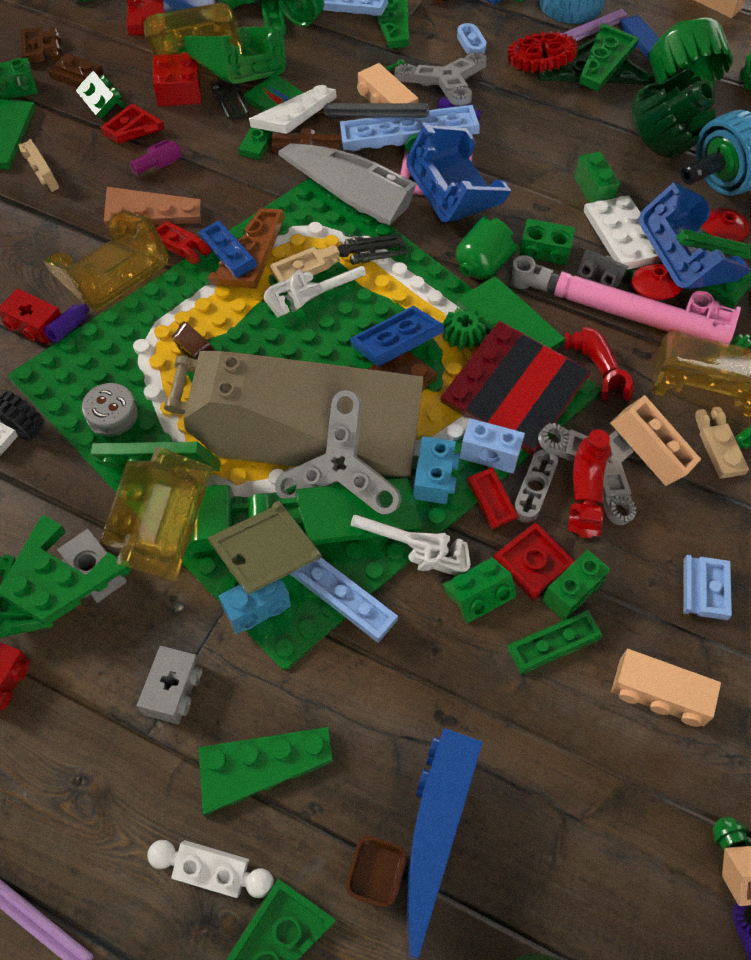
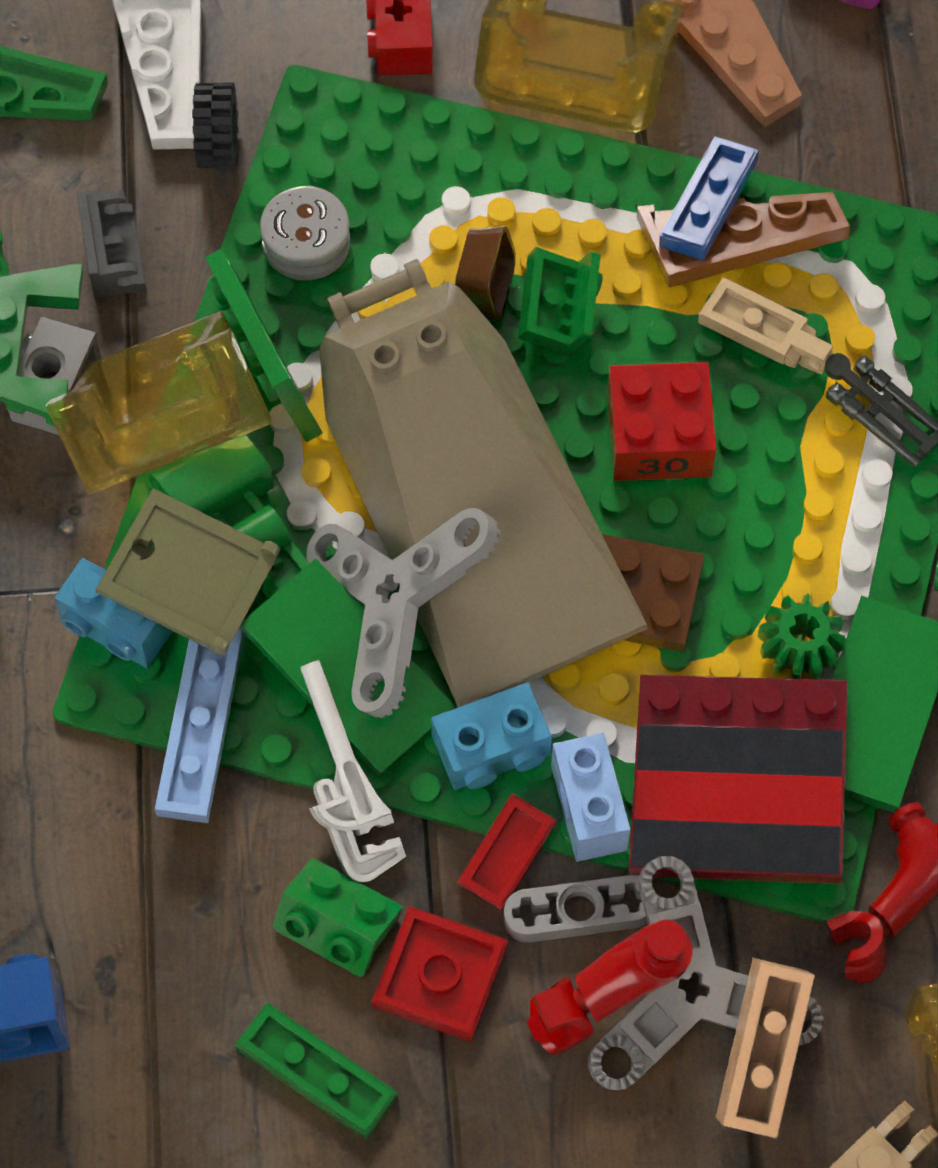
camera: 60 degrees right, 5 degrees up
dark purple cylinder [44,303,89,343] -> none
red hinge [149,221,211,265] -> none
white piece [264,266,366,318] -> none
blue tile [350,306,444,367] -> none
green brick [542,549,611,620] -> none
none -> dark grey hinge [77,190,147,299]
none -> green bracket [518,247,603,356]
none -> red brick [607,362,716,481]

